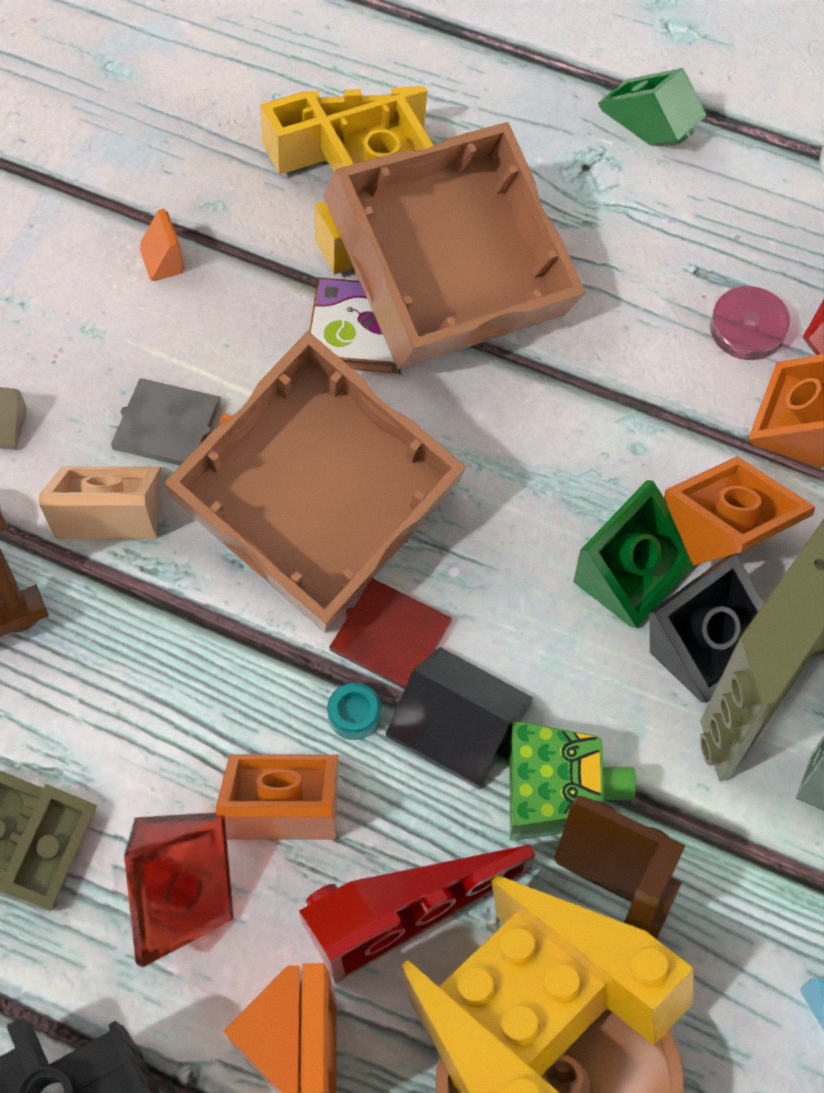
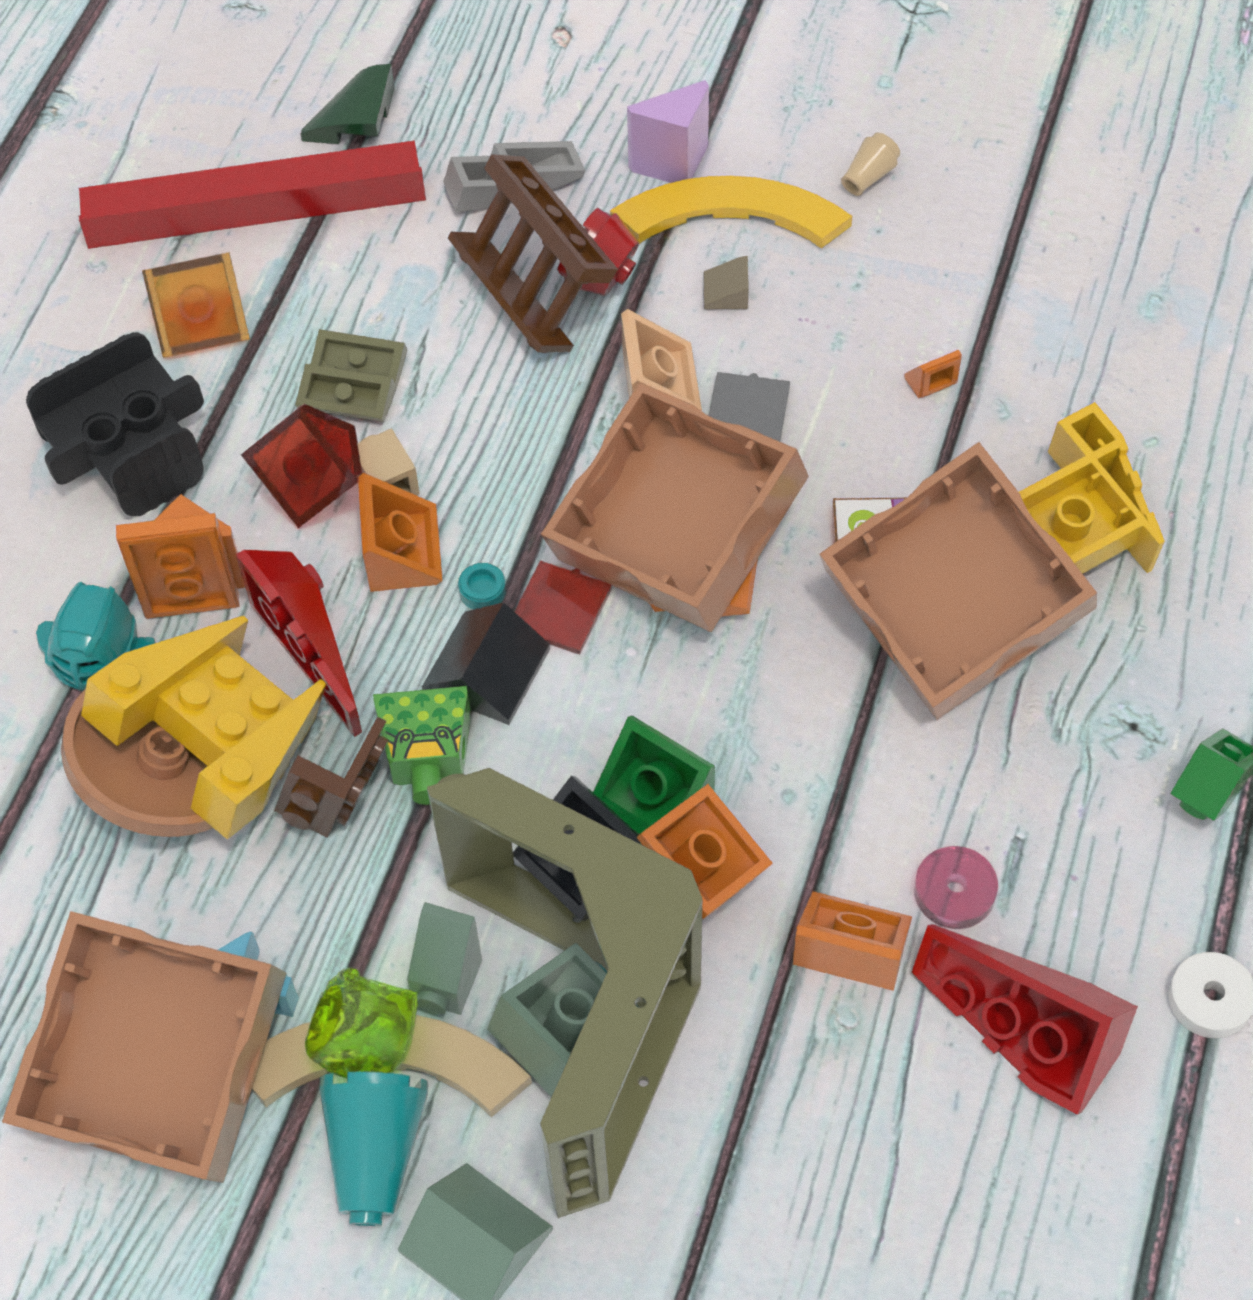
camera: 85 degrees right, 5 degrees down
none -> tan brick [350,428,420,495]

